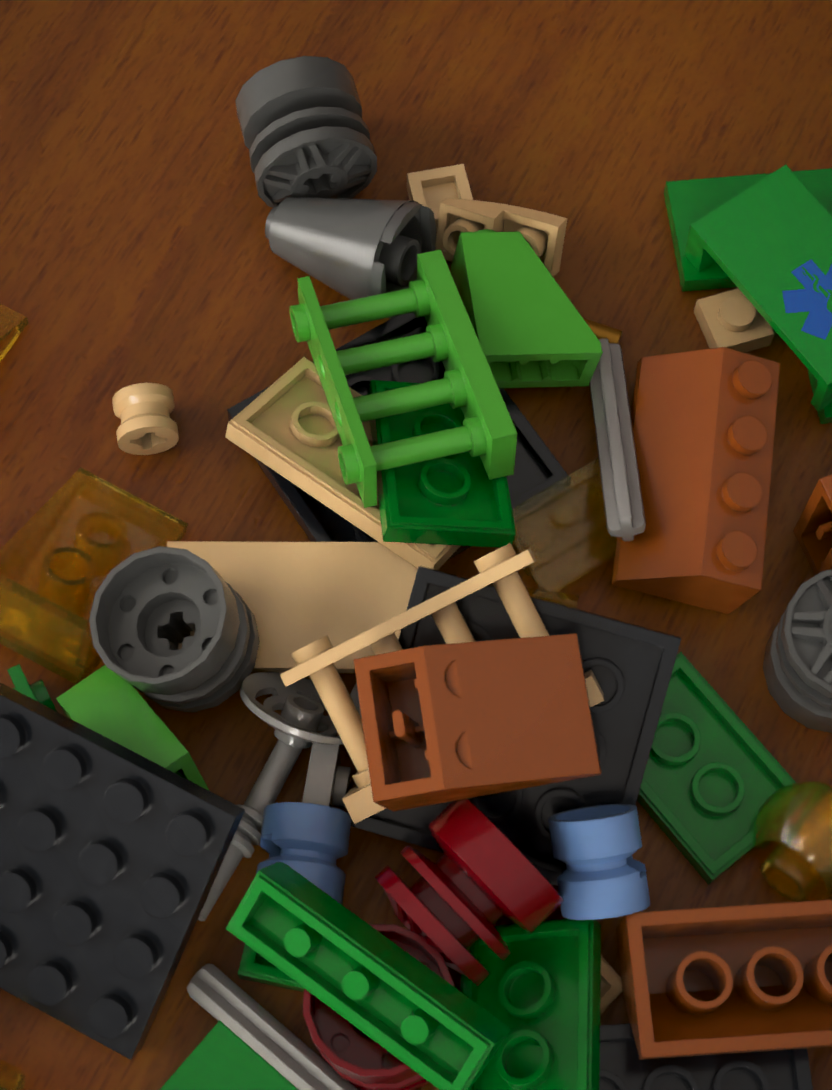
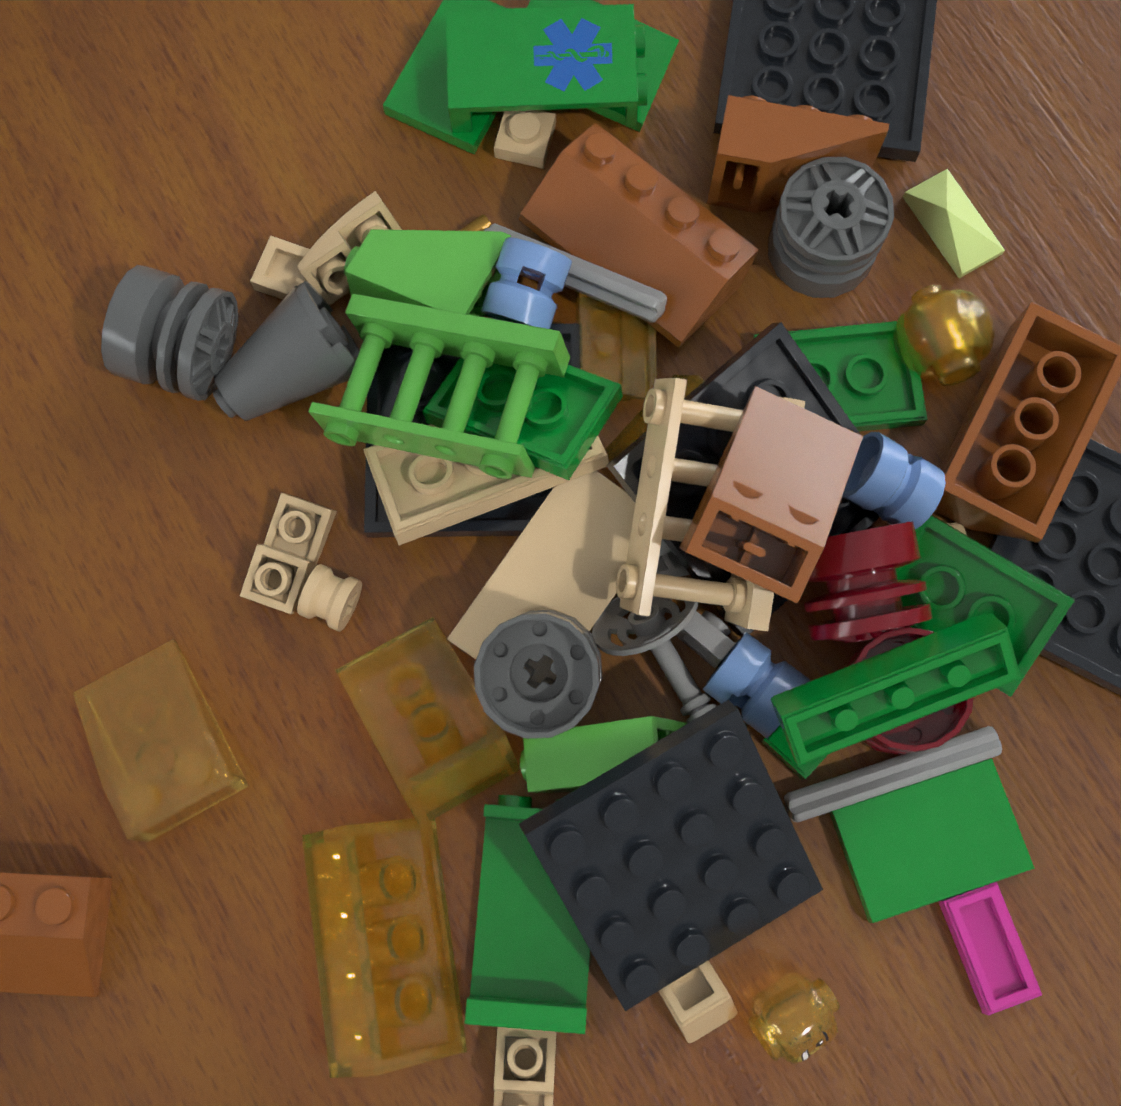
camera: 55 degrees left, 10 degrees up
none -> tan slope [240,493,337,614]
none -> medium blue wheel [481,237,572,329]

